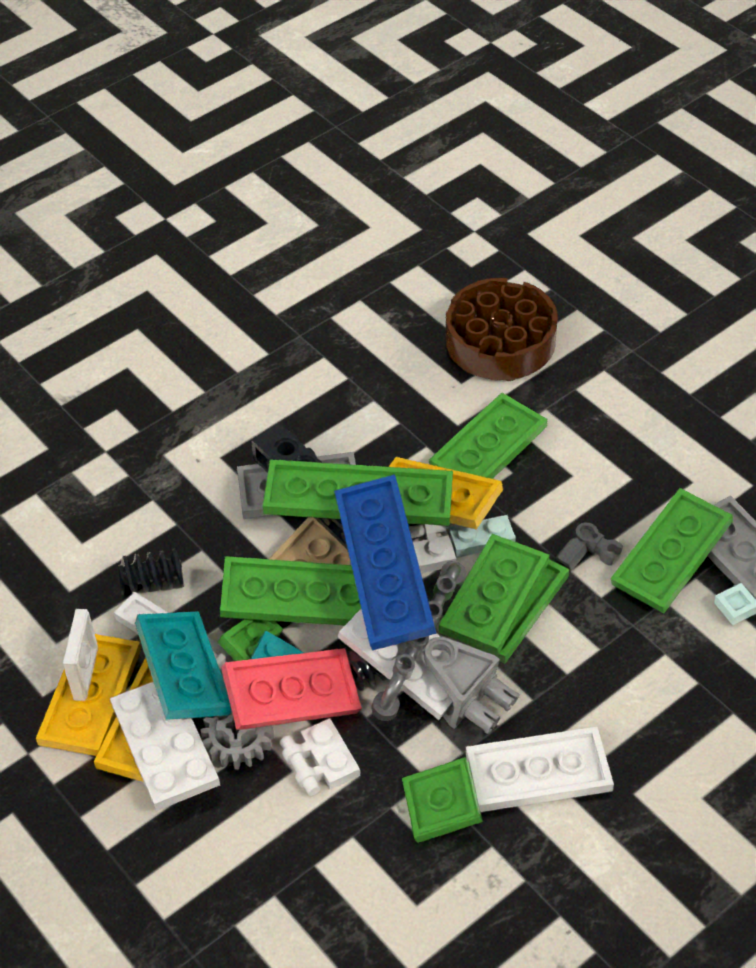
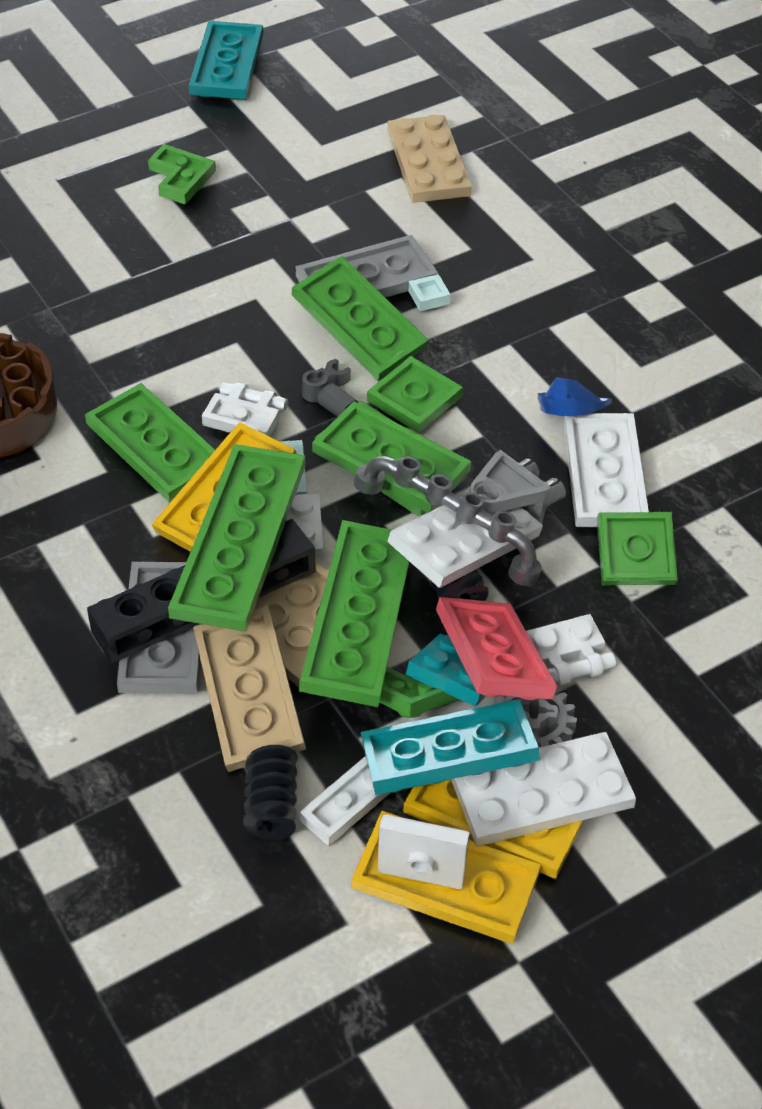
camera: 85 degrees left, 0 degrees up
blue plate [335,474,437,651] -> none
none -> tan plate [193,606,306,772]
none -> white plate [202,382,288,437]
none -> bright green plate [367,356,463,433]
none -> blue piece [537,377,612,416]

